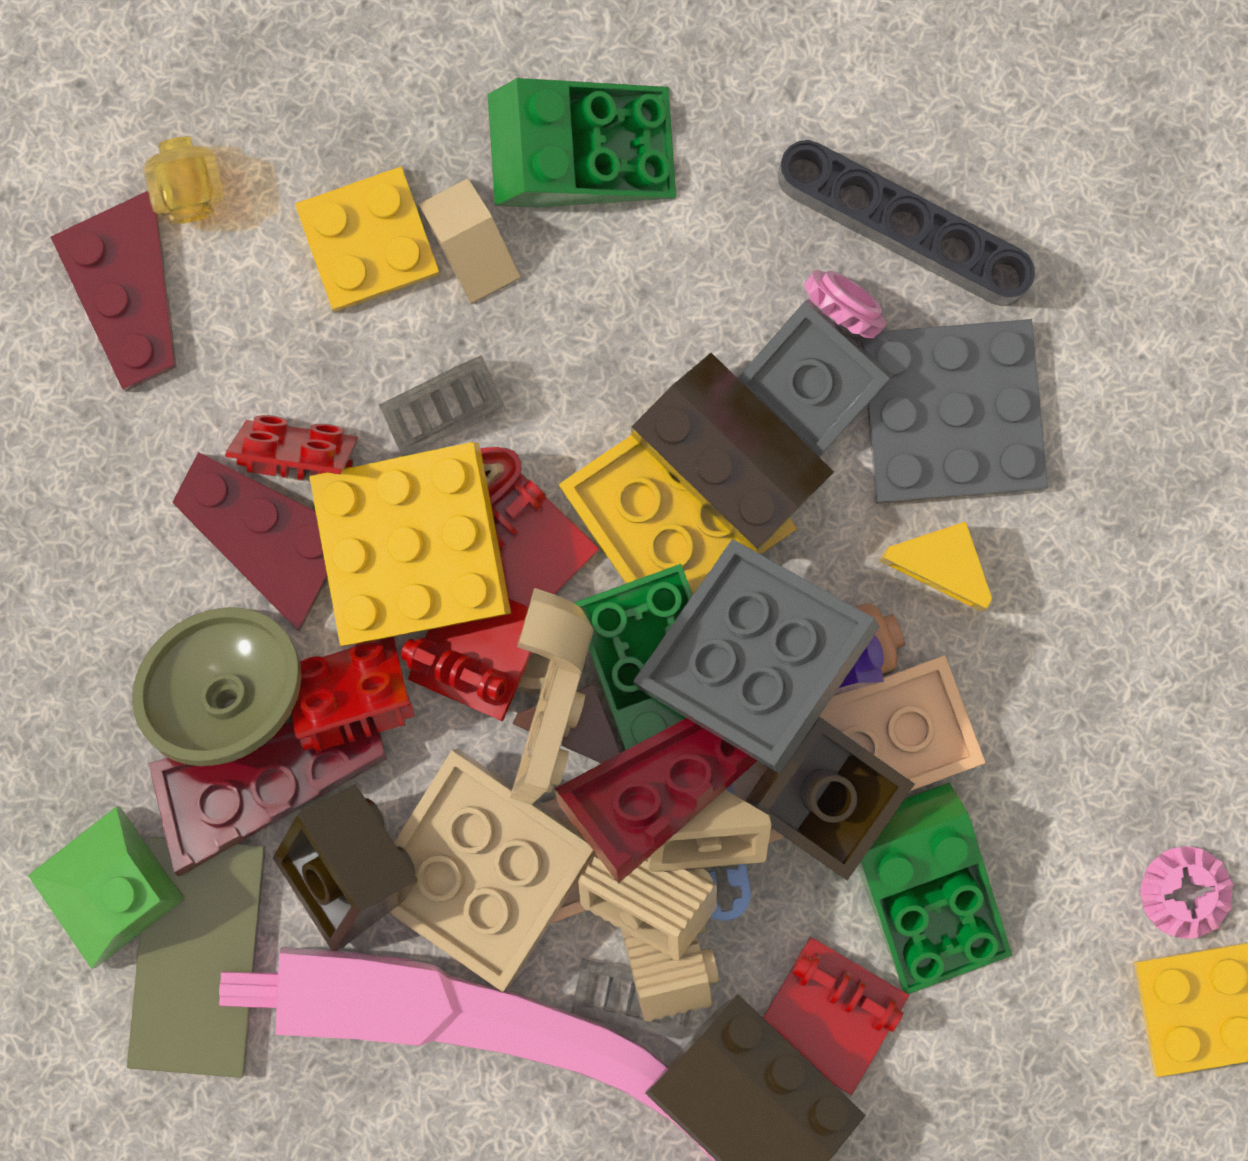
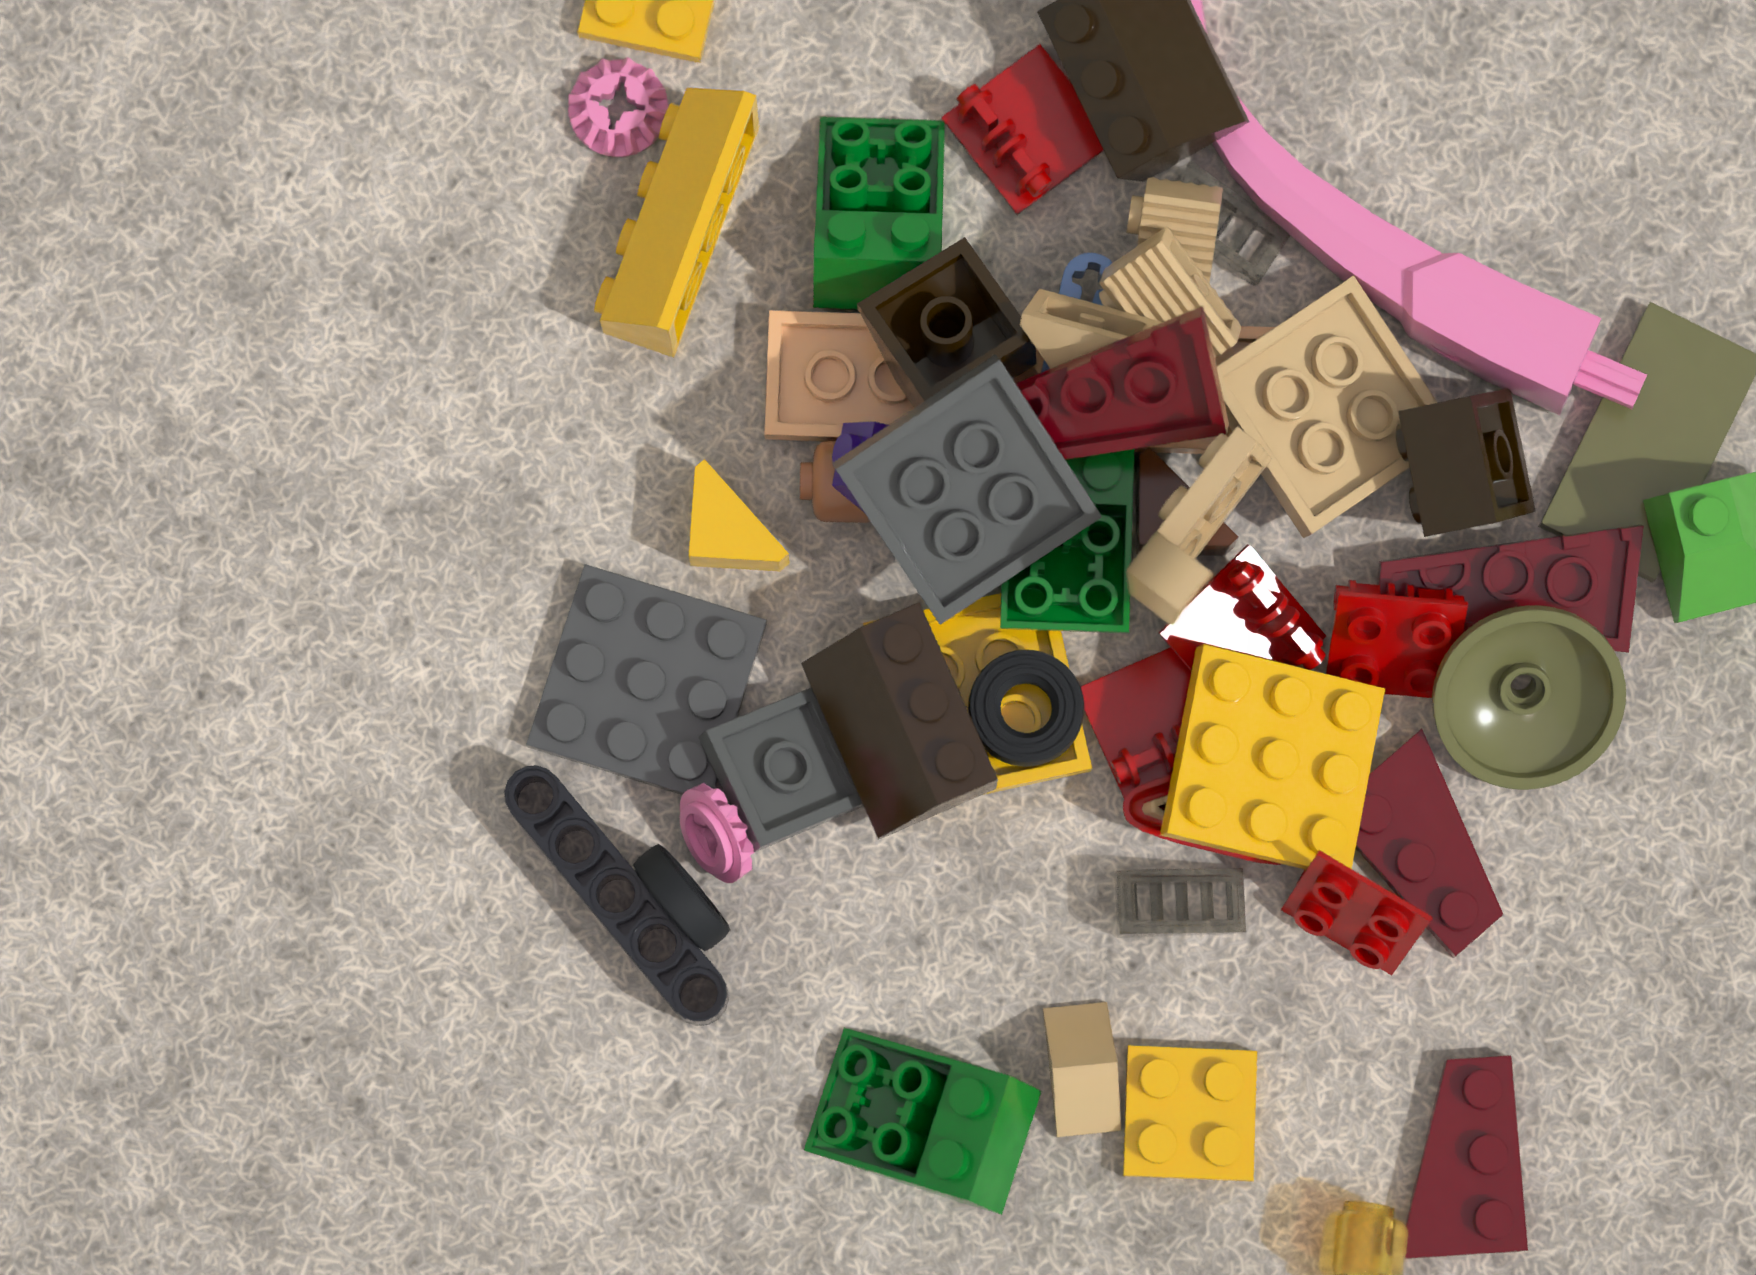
camera: 155 degrees left, 5 degrees down
none -> yellow slope [594,88,759,358]
none -> black tyre [633,844,730,951]
none -> black tyre [968,650,1084,767]

